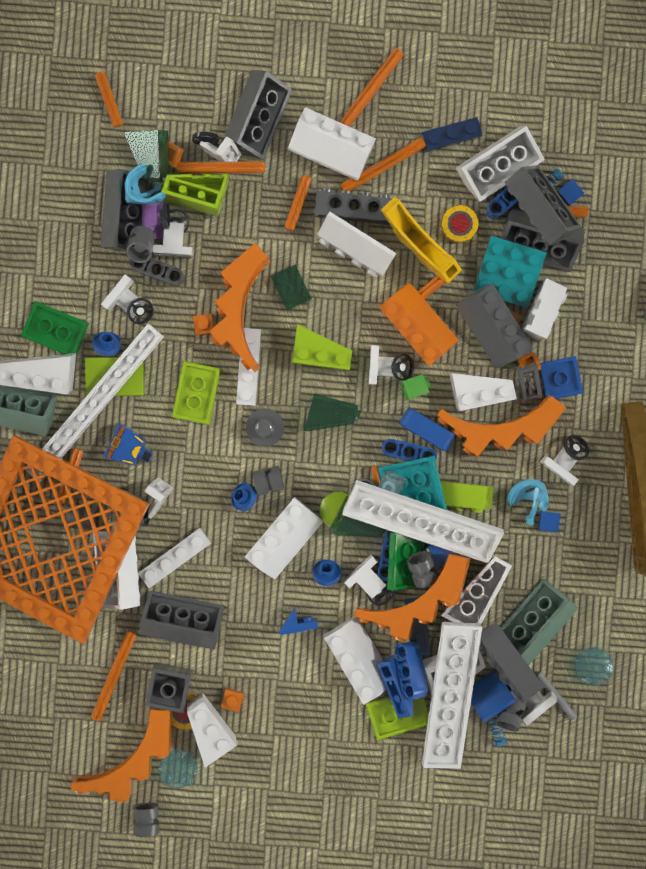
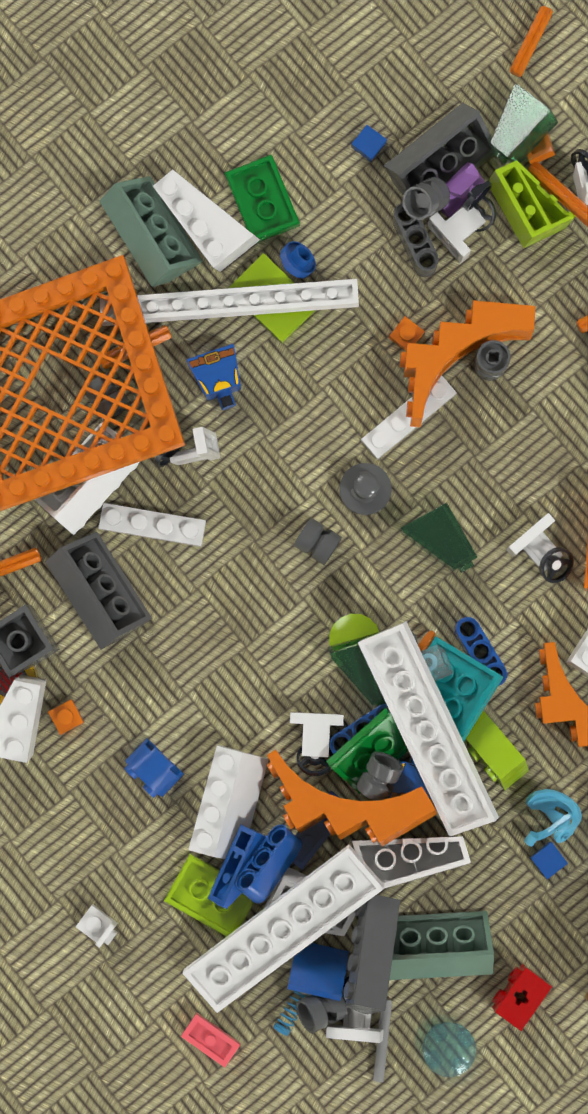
camera: 45 degrees right, 5 degrees down
white piece [101,275,154,325] -> none
medium azure helmet [125,164,166,205] -> none
lime tile [172,361,221,425] -> none
blue plate [231,483,257,511] -> none
white slope [245,497,323,579] -> none
clear green plate [271,264,312,311] -> none
blue slope [280,606,318,635] -> none
lime wedge [292,324,352,371] -> none
blue plate [313,559,341,586] -> none
blue beam [398,407,456,452] -> none
bright green slope [400,374,431,401] -> none
none -> white bracket [76,904,118,948]
none -> blue cylinder [124,738,184,798]
none -> coral plate [181,1013,241,1068]
none -> blue tile [351,125,387,162]
none -> dark grey wheel [473,340,511,381]
none -> red brick [492,964,552,1031]

